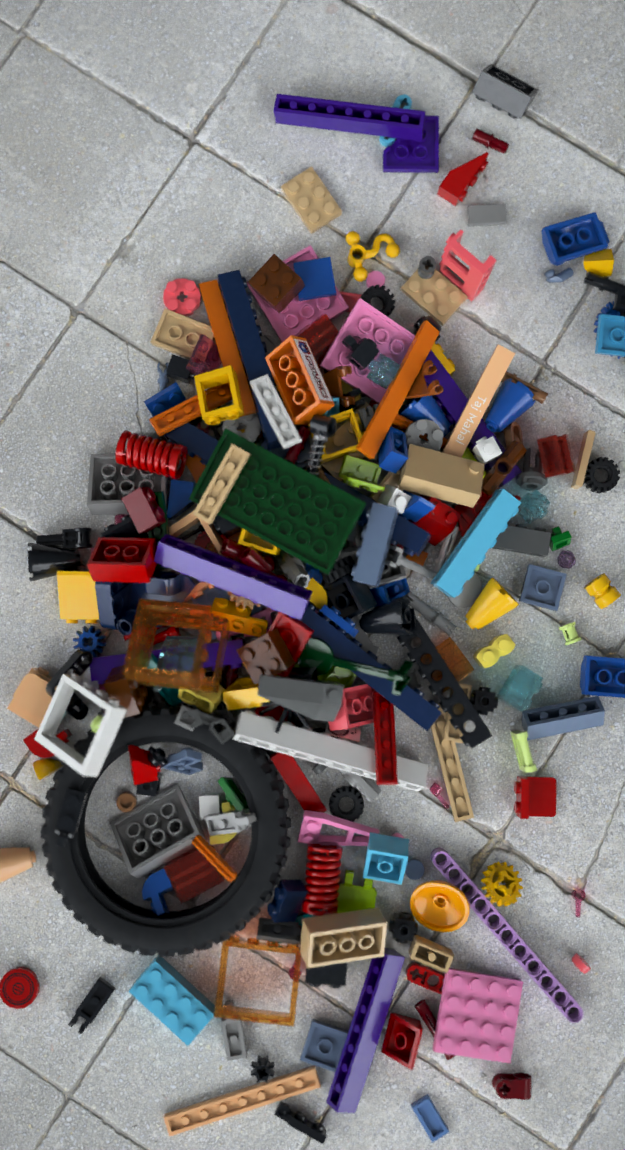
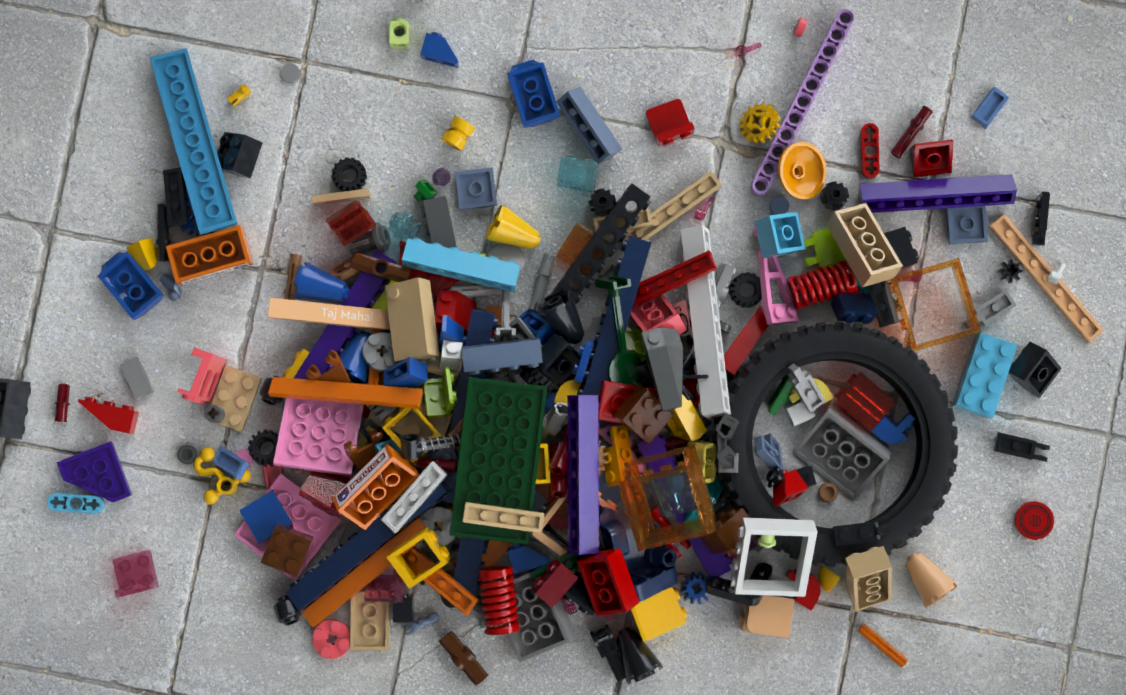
camera: 110 degrees left, 0 degrees up
blue plate [144,382,186,417] -> none
orange axle [192,835,238,882] -> none
dark purple brick [273,94,425,141] -> none
tan plate [281,166,342,234] -> none
black brick [342,335,379,370] -> none
clear light blue brick [367,353,400,389] -> none
tan brick [408,935,454,973] -> none
bright pink plate [432,968,523,1063] -> none
white brick [473,436,502,464] -> none
light yellow brick [473,634,515,668] -> none
dark red piece [492,1073,532,1100] -> none
yellowish green plate [510,730,537,773] -> none
yellowish green bush [559,622,582,646] -> none
none -> clear pink bracket [113,550,159,598]
none -> orange brick [166,225,254,286]
none -> dark grey tile [177,445,198,464]
none -> medium blue tile [211,446,250,480]
none -> black head [273,595,302,626]
none -> reddish brown piece [438,630,489,686]
none -> tan brick [845,546,892,612]
none -> black slope [1008,341,1062,398]
none -> white hand [1047,263,1066,284]

